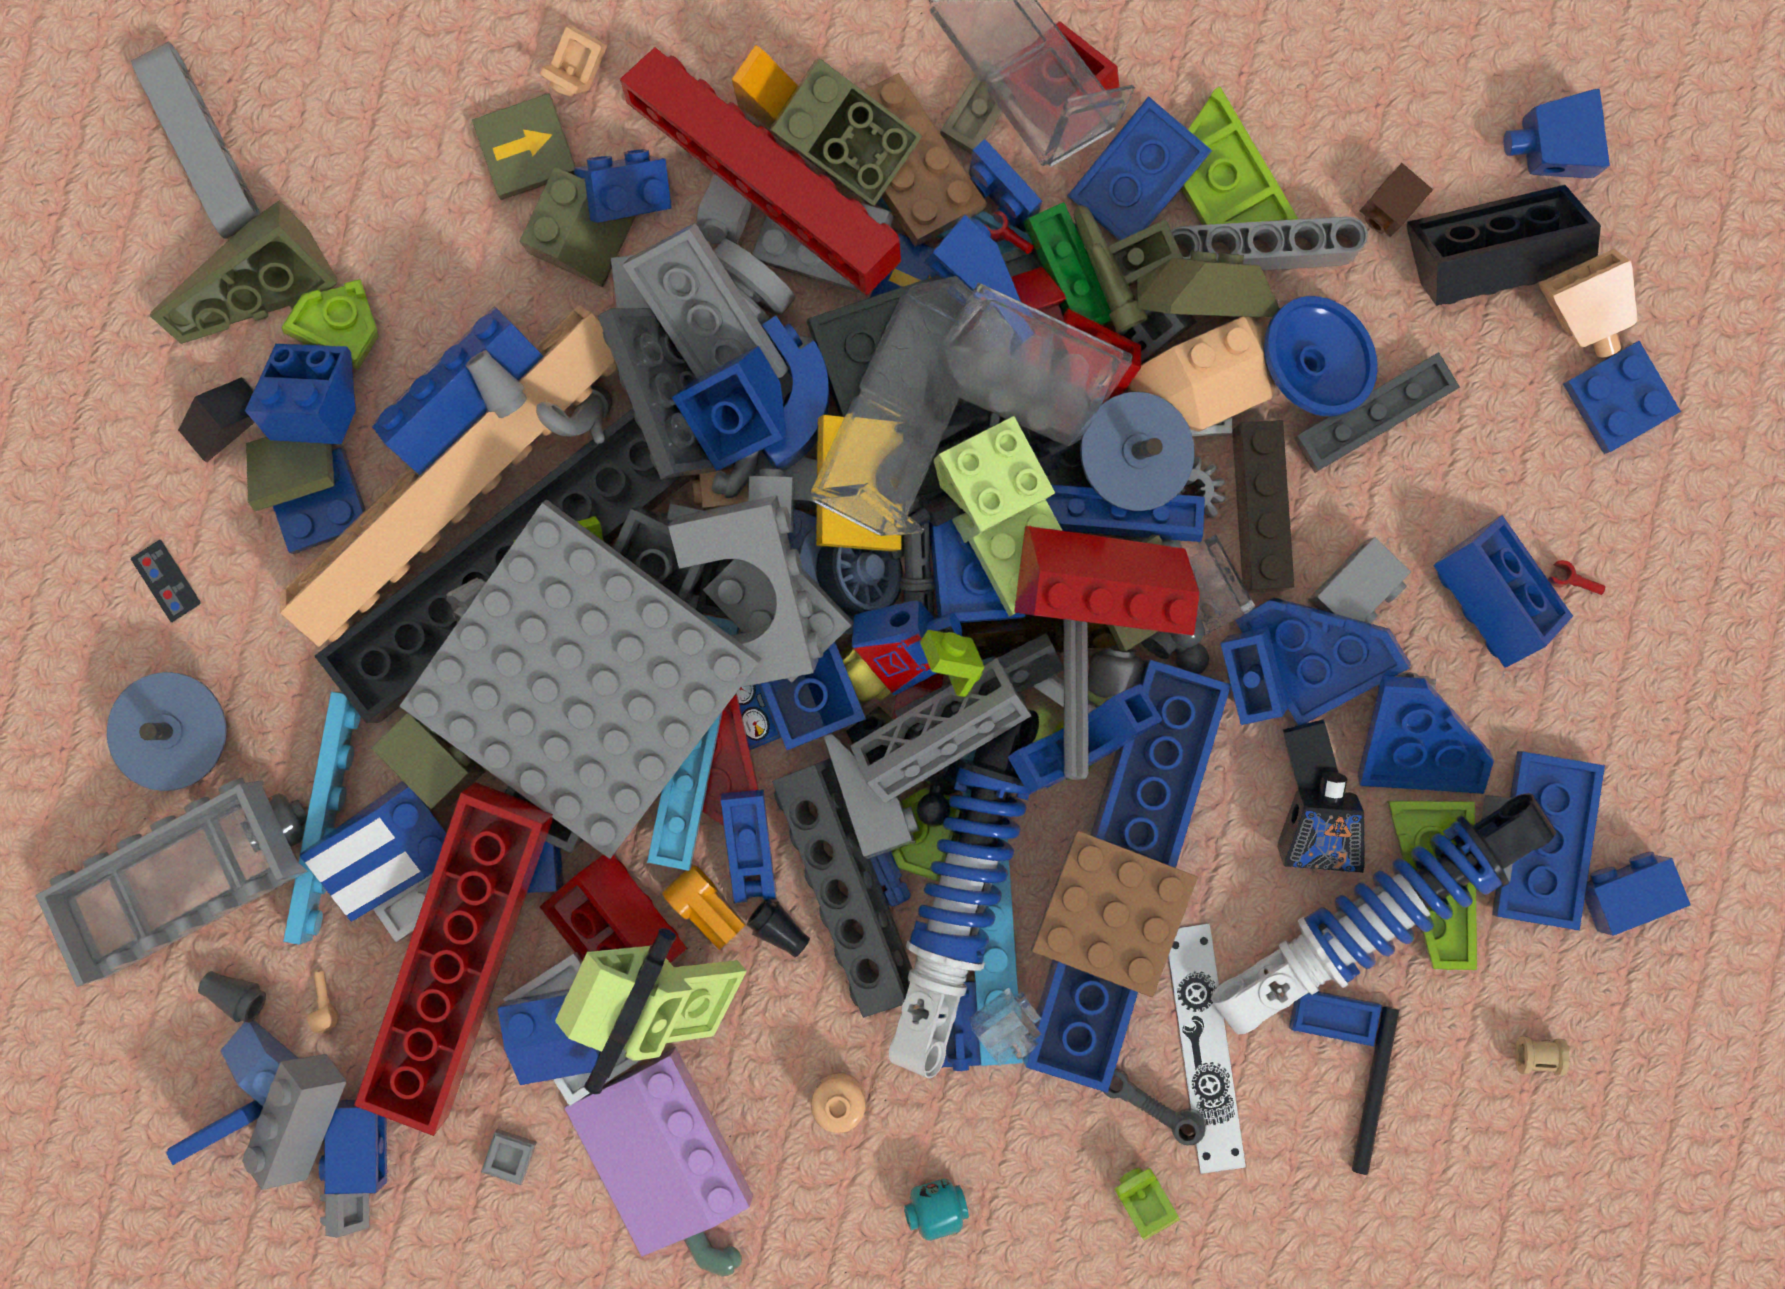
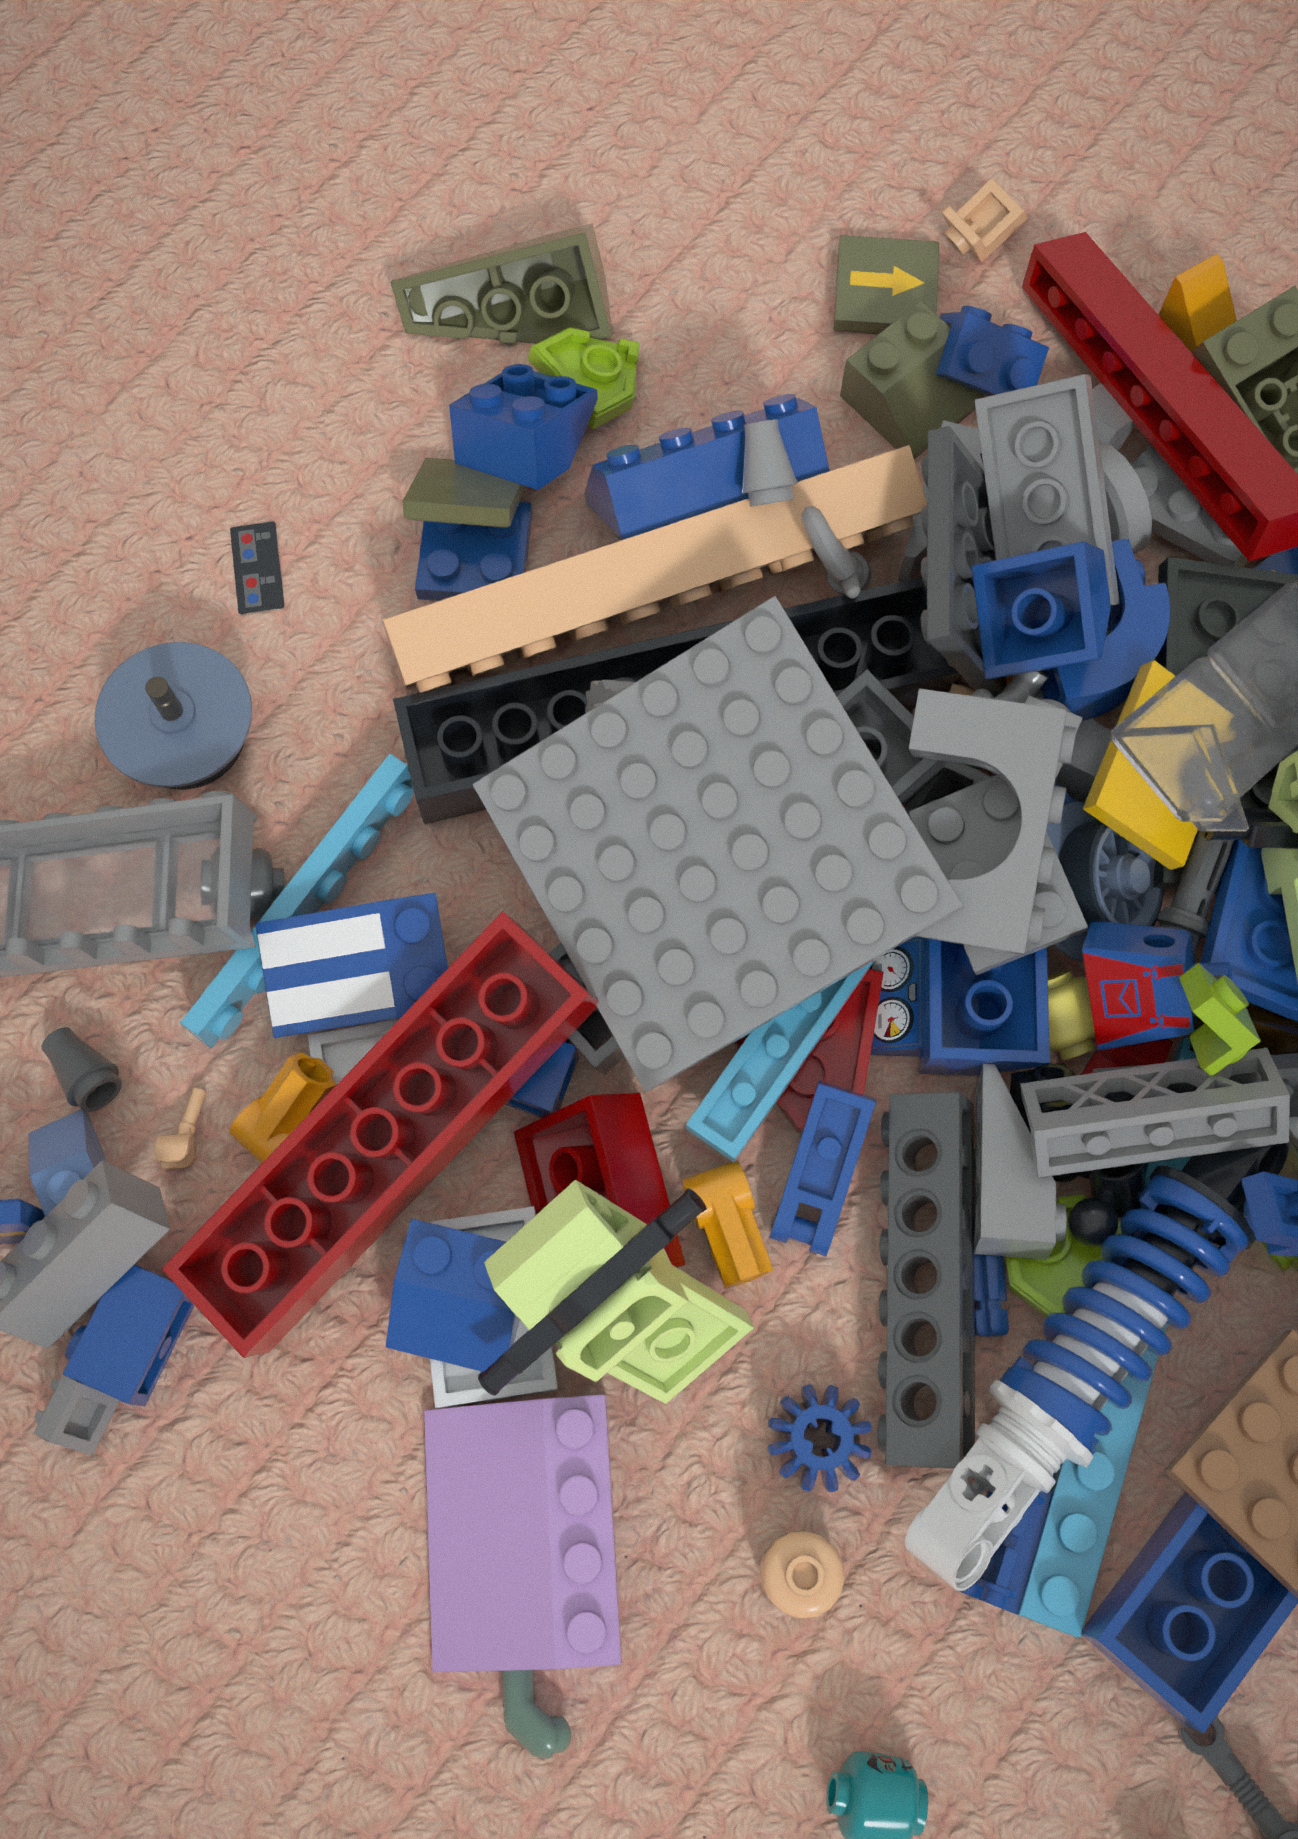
camera: 30 degrees right, 15 degrees down
light grey beam [131,41,261,239] -> none
black slope [178,377,255,462] -> none
olive brick [371,712,486,810] -> none
light grey tile [481,1129,537,1185] -> none
black cone [747,899,810,958] -> none
clear brick [969,988,1042,1066] -> none
none -> light orange piece [229,1052,337,1164]
none -> blue gear [767,1384,872,1492]

